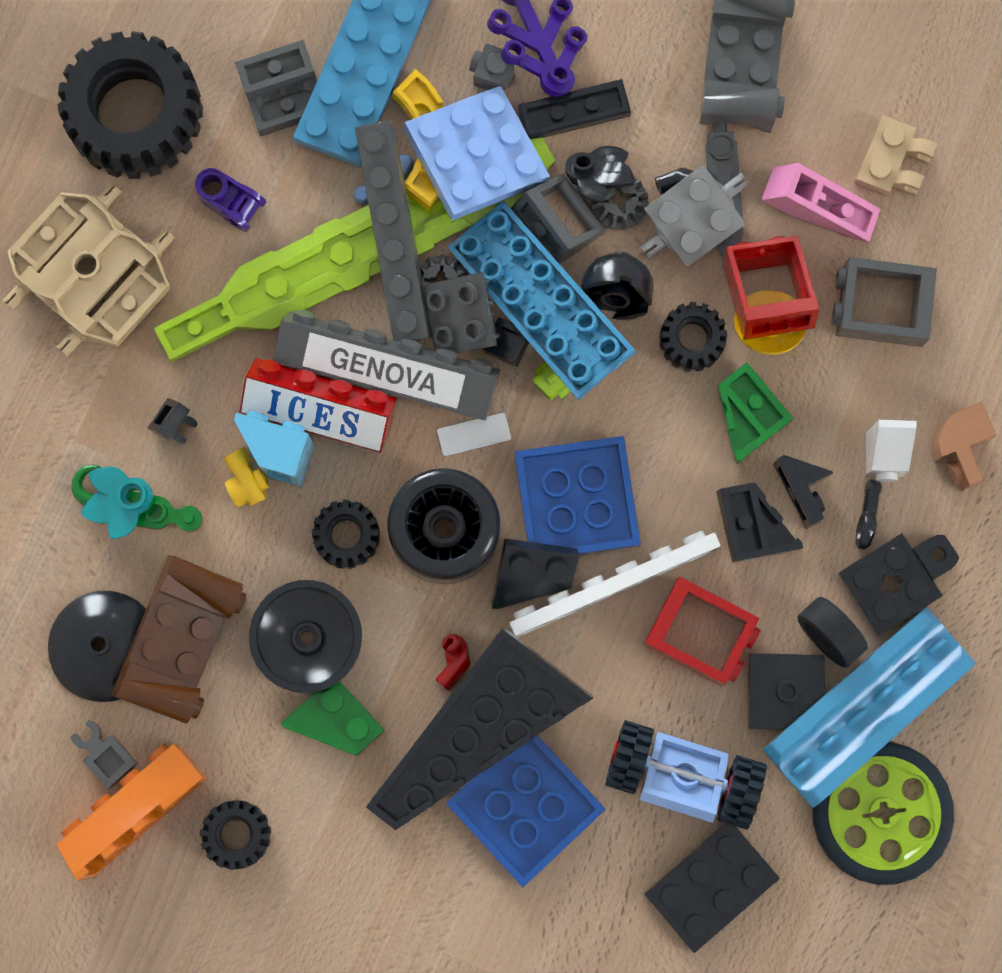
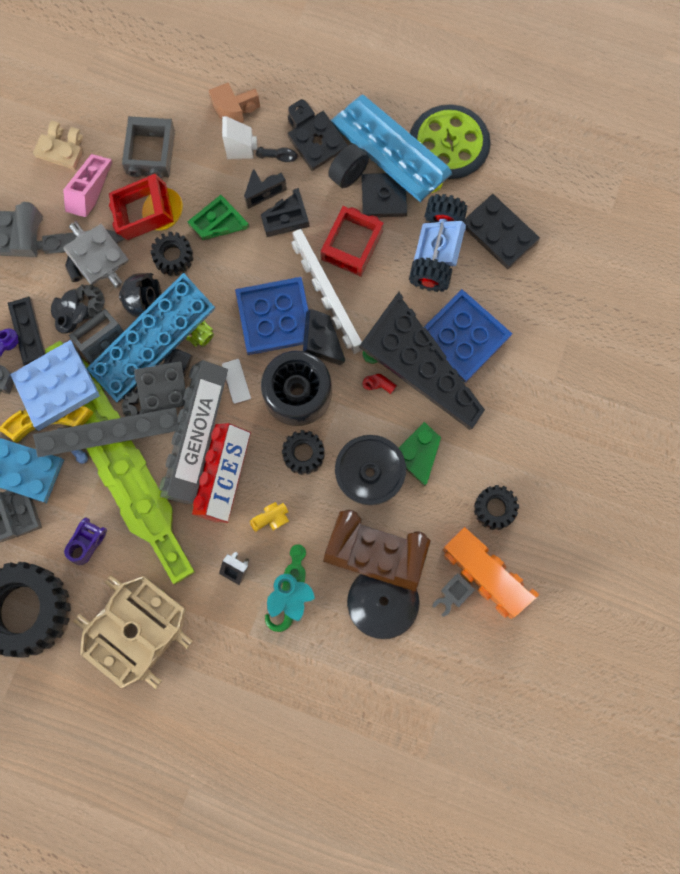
camera: 90 degrees left, 5 degrees down
medium azure slope [234,410,314,487] -> none

